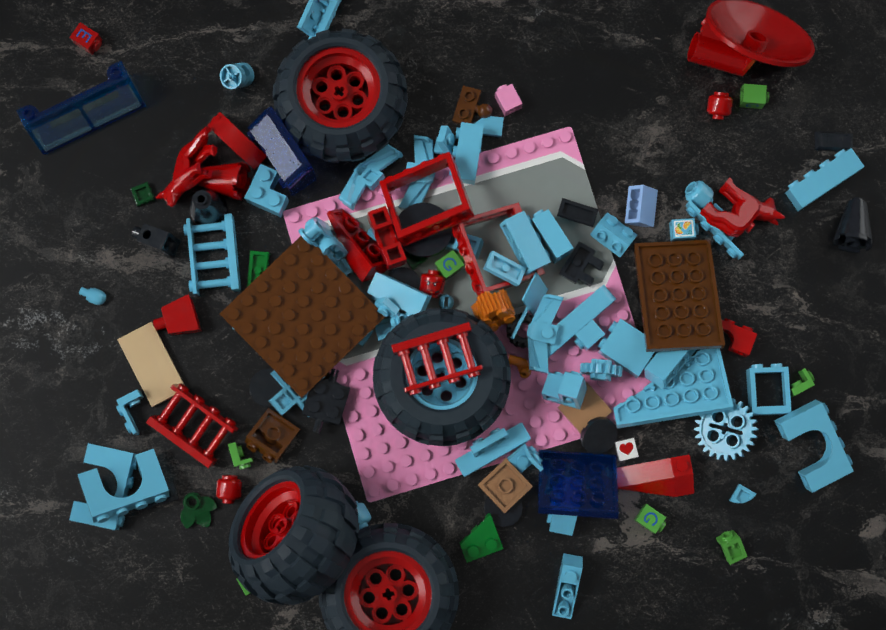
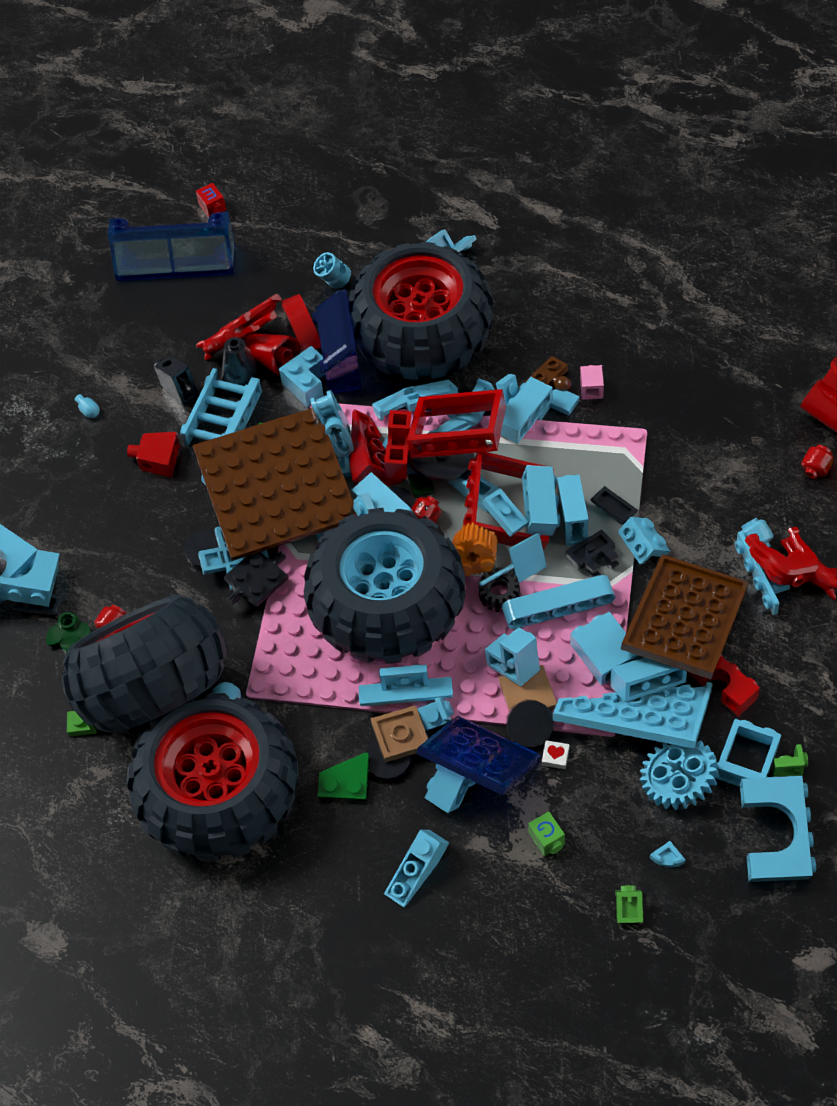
camera: 30 degrees right, 25 degrees down
medium azure bracket [116,389,144,435] -> none
tan tile [117,322,185,407] -> none
dark green tile [130,182,156,207] -> none
red fence [146,383,239,468] -> none
bright green bracket [228,442,254,470] -> none
reddish brown plate [245,408,300,464] -> none
red fence [391,322,483,396] -> none
bright green brick [435,250,465,281] -> none
orange arm [508,354,531,379] -> none
medium azure plate [526,294,564,374] -> none
medium azure brick [574,320,605,351] -> none
medium azure gear [580,359,623,381] -> none
red wedge [610,455,694,497] -> none
light blue brick [625,185,658,227] -> none
medium azure brick [669,218,699,241] -> none

